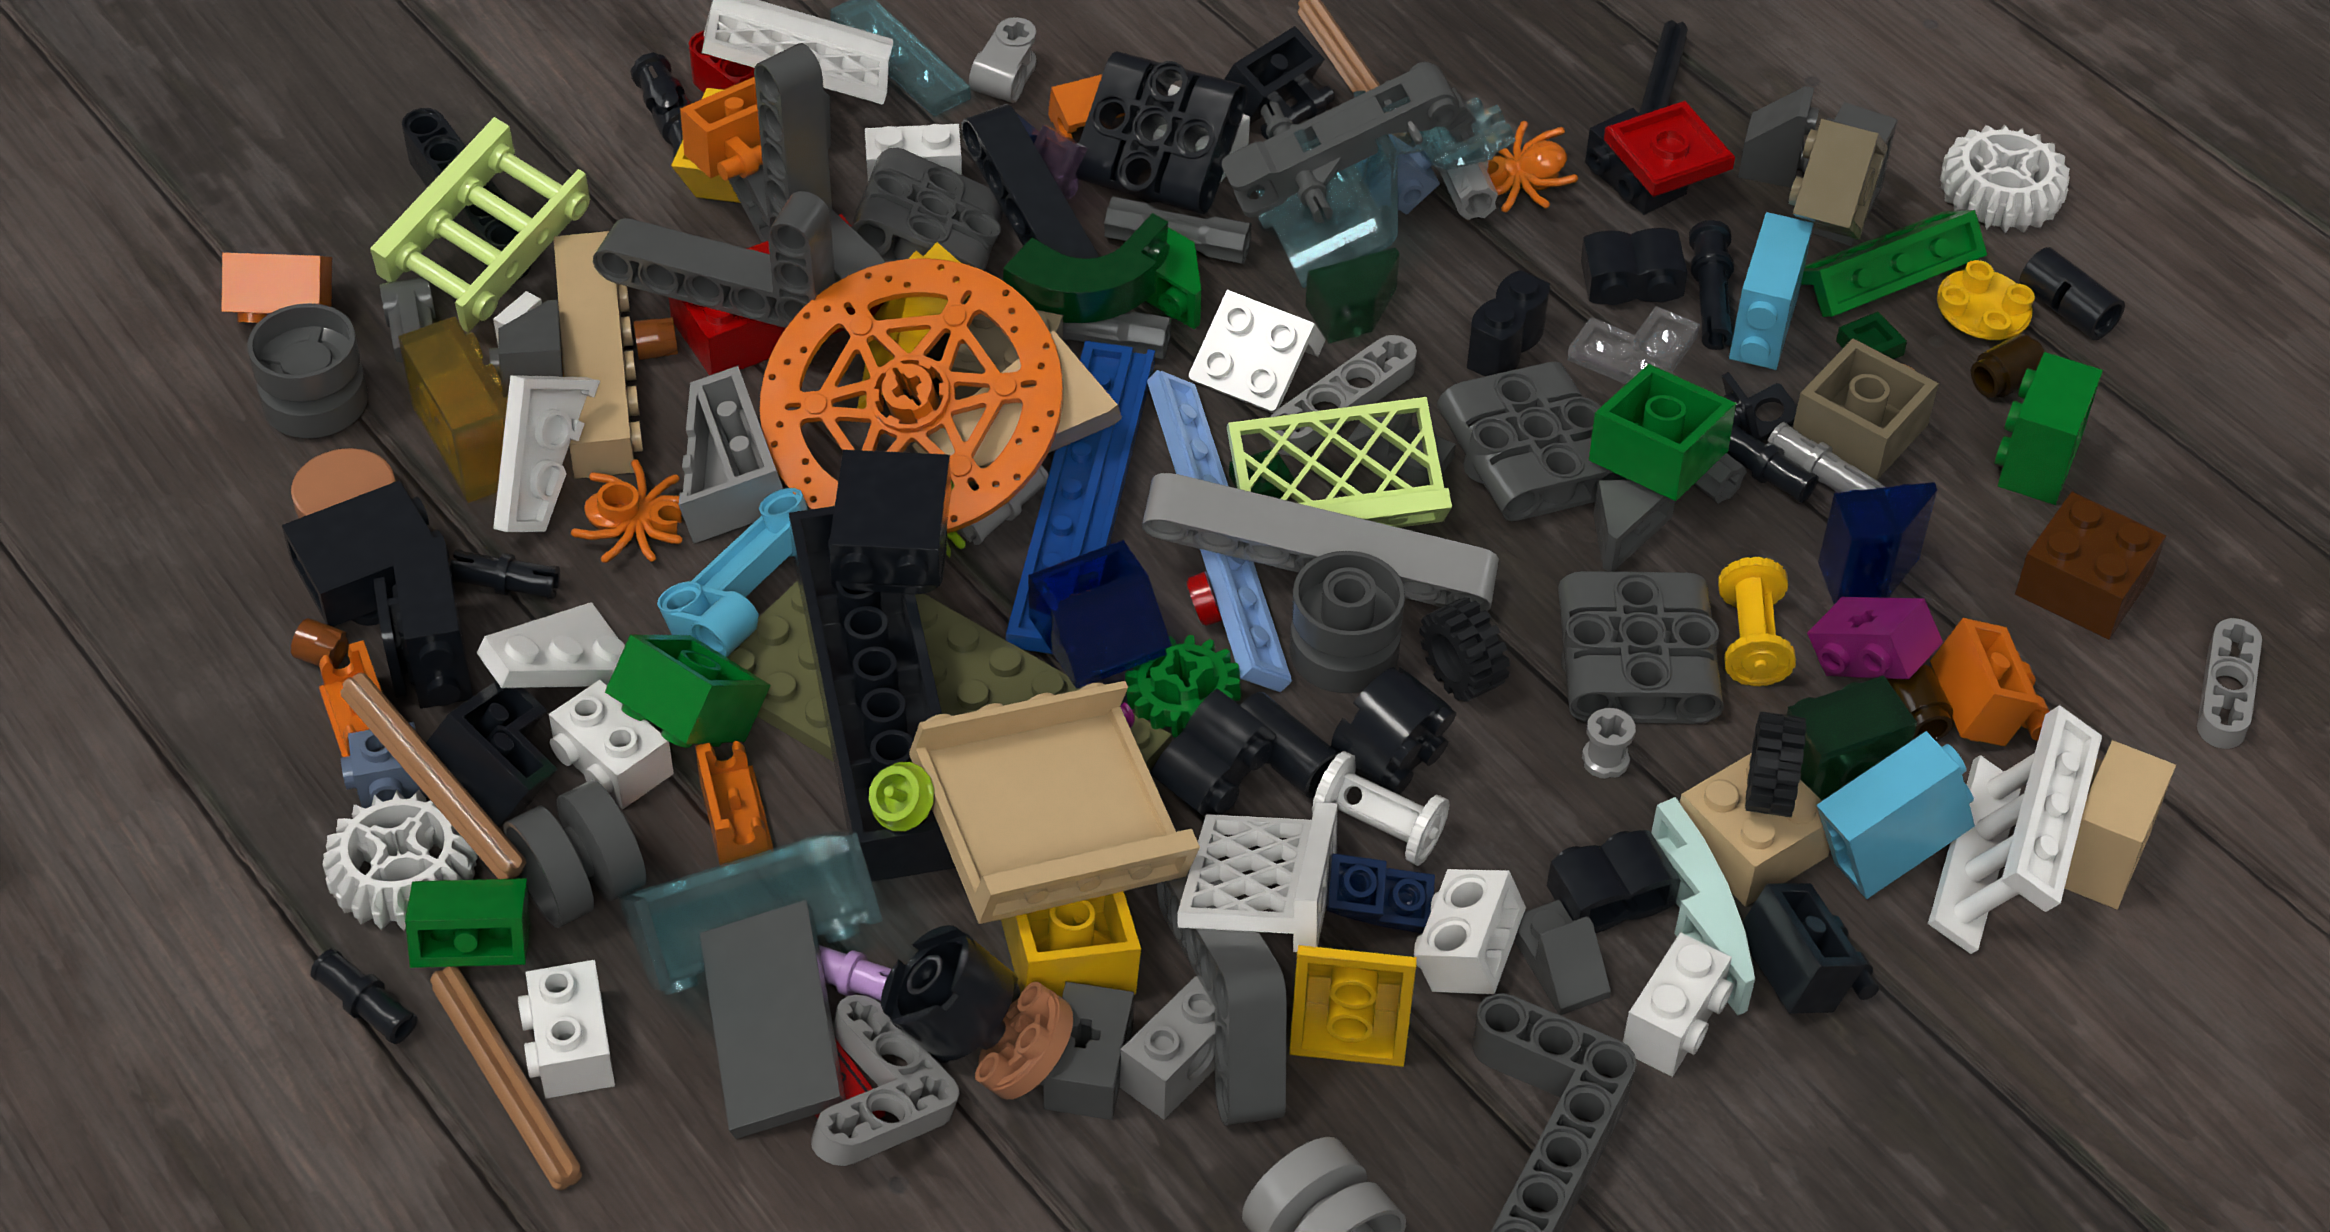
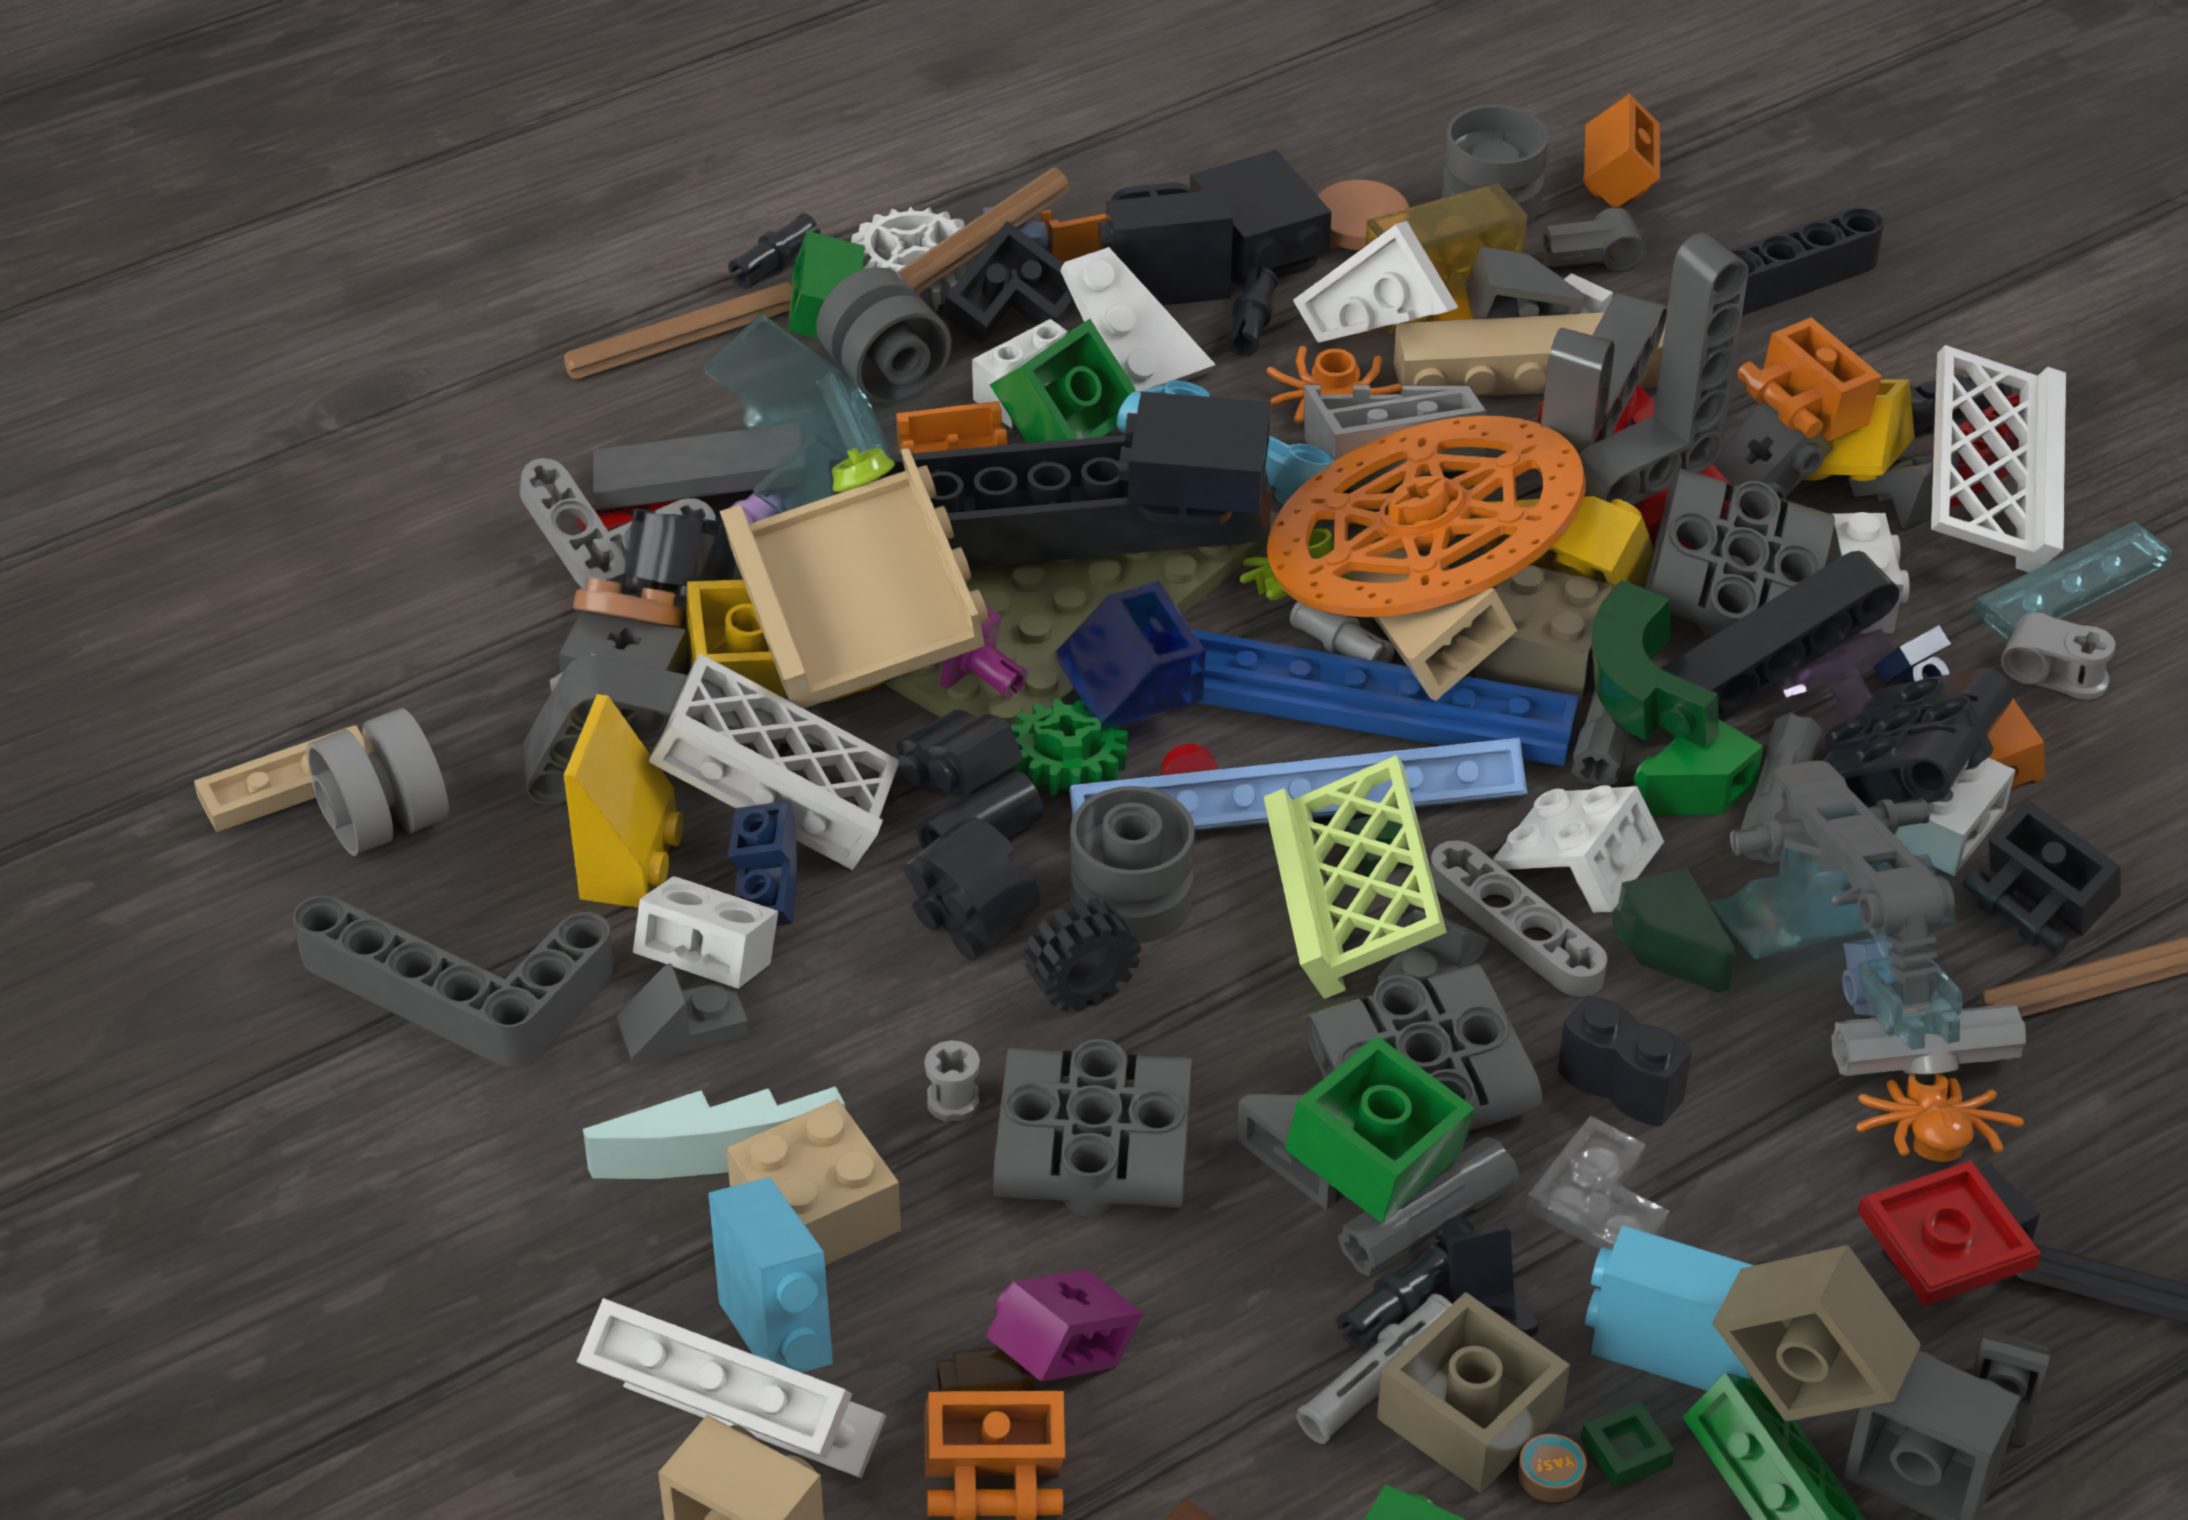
camera: 95 degrees right, 5 degrees down
yellowish green fence [370,117,590,333] -> none
white brick [518,960,615,1099] -> none
light grey beam [1142,473,1499,612] -> none
white hose [1312,751,1450,866] -> none
black brick [1546,830,1681,933] -> none
black brick [1581,228,1687,305] -> none
white brick [1623,932,1734,1077] -> none
yellow hose [1718,557,1796,686] -> none
black brick [1742,883,1879,1014] -> none
black tyre [1745,711,1806,817] -> none
clear green brick [1787,675,1917,801] -> none
clear blue slope [1818,482,1938,604] -> none

